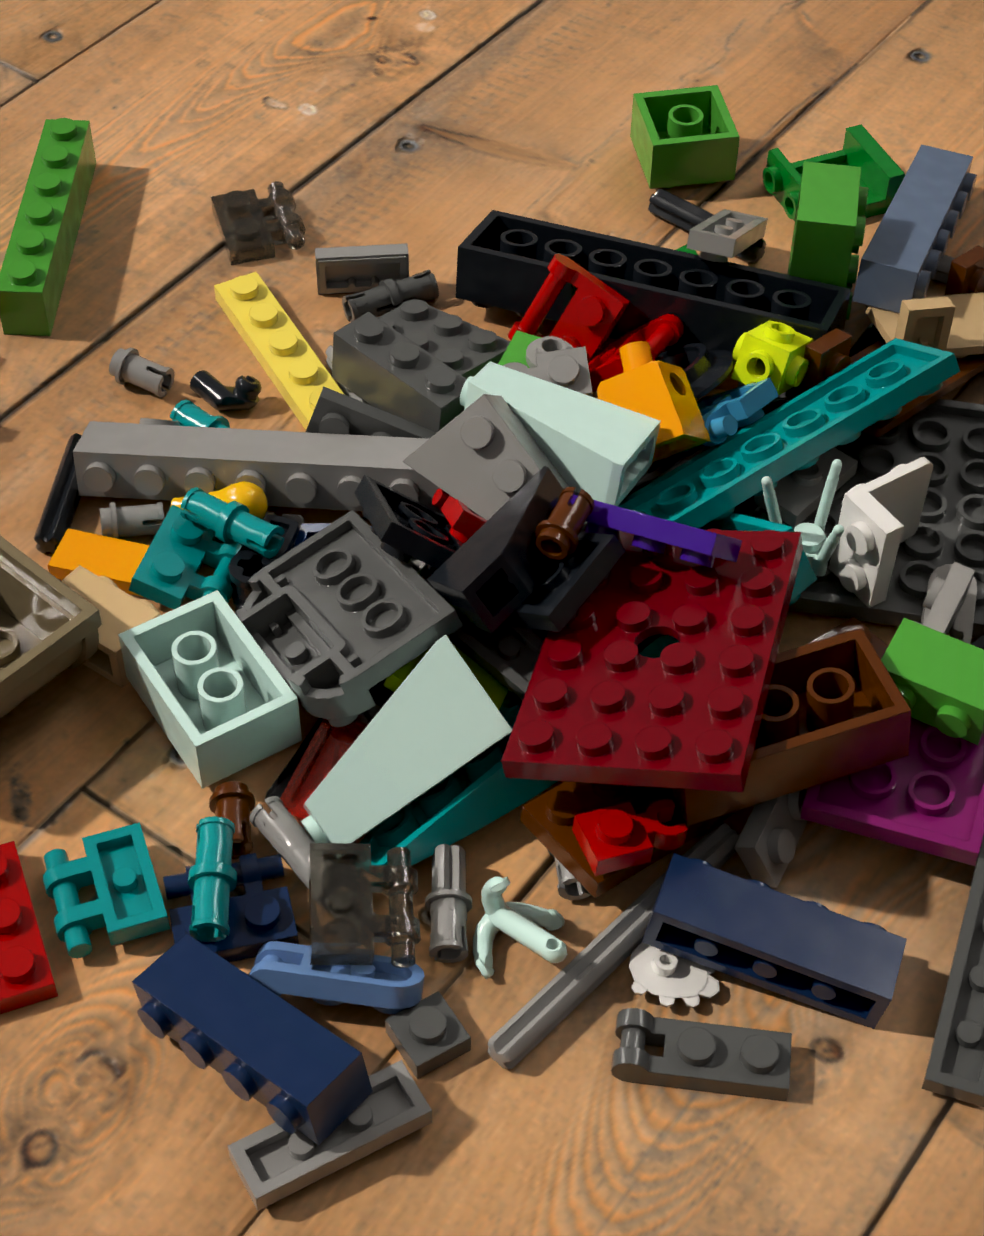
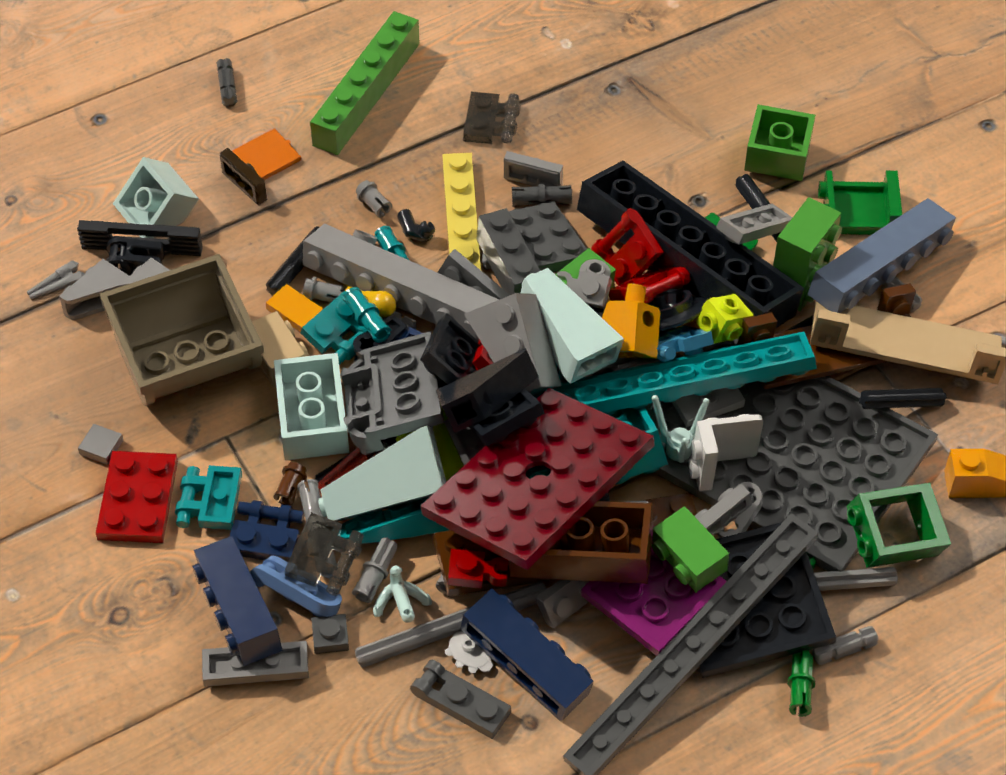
camera: 25 degrees right, 5 degrees up
teal pin [188,816,237,942] -> none
reddish brown pin [535,487,595,560] -> none
dark purple plate [570,495,742,568] -> none

